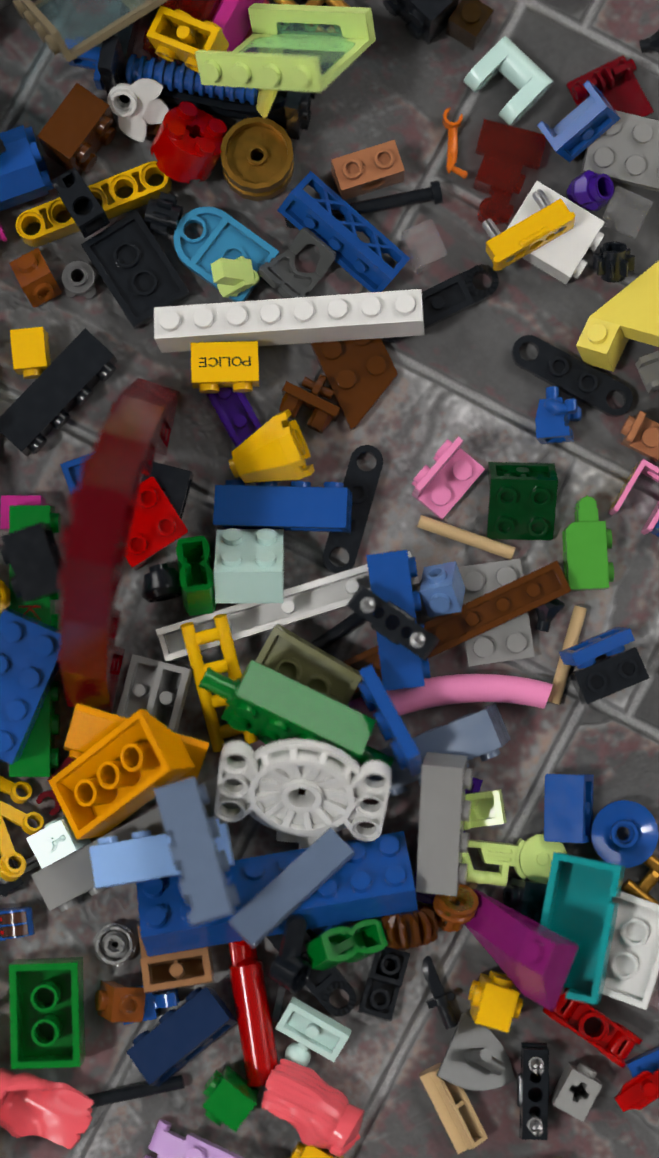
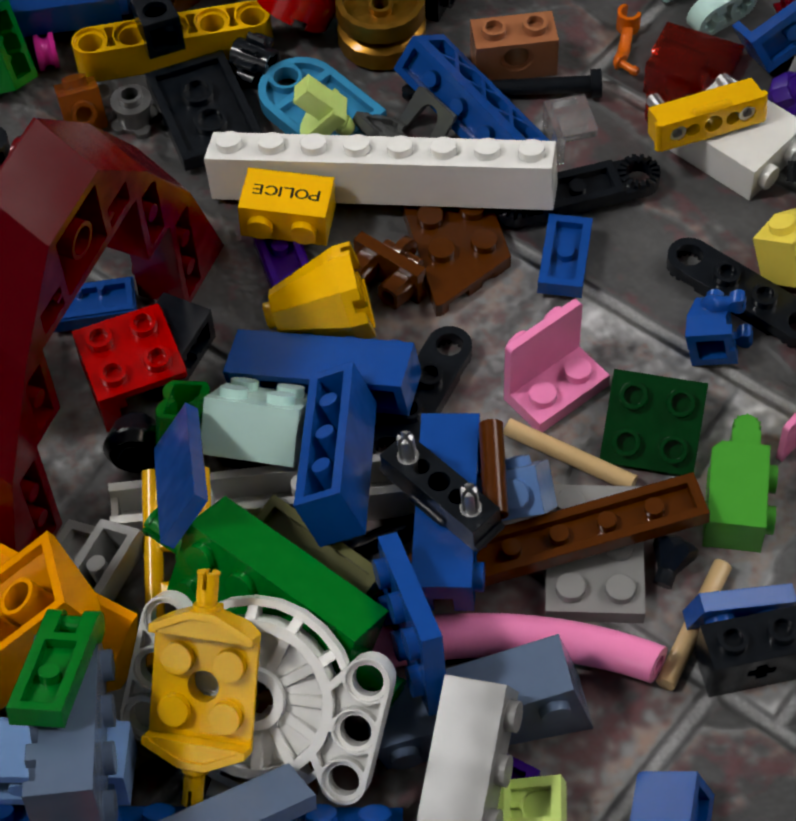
camera: 15 degrees right, 30 degrees down
none -> green plate [6,609,105,728]
none -> yellow plate [141,568,261,807]
none -> blue piece [154,402,208,549]
none -> blue brick [294,362,377,547]
none -> reddish brown piece [478,419,509,520]
none -> blue plate [537,213,593,298]

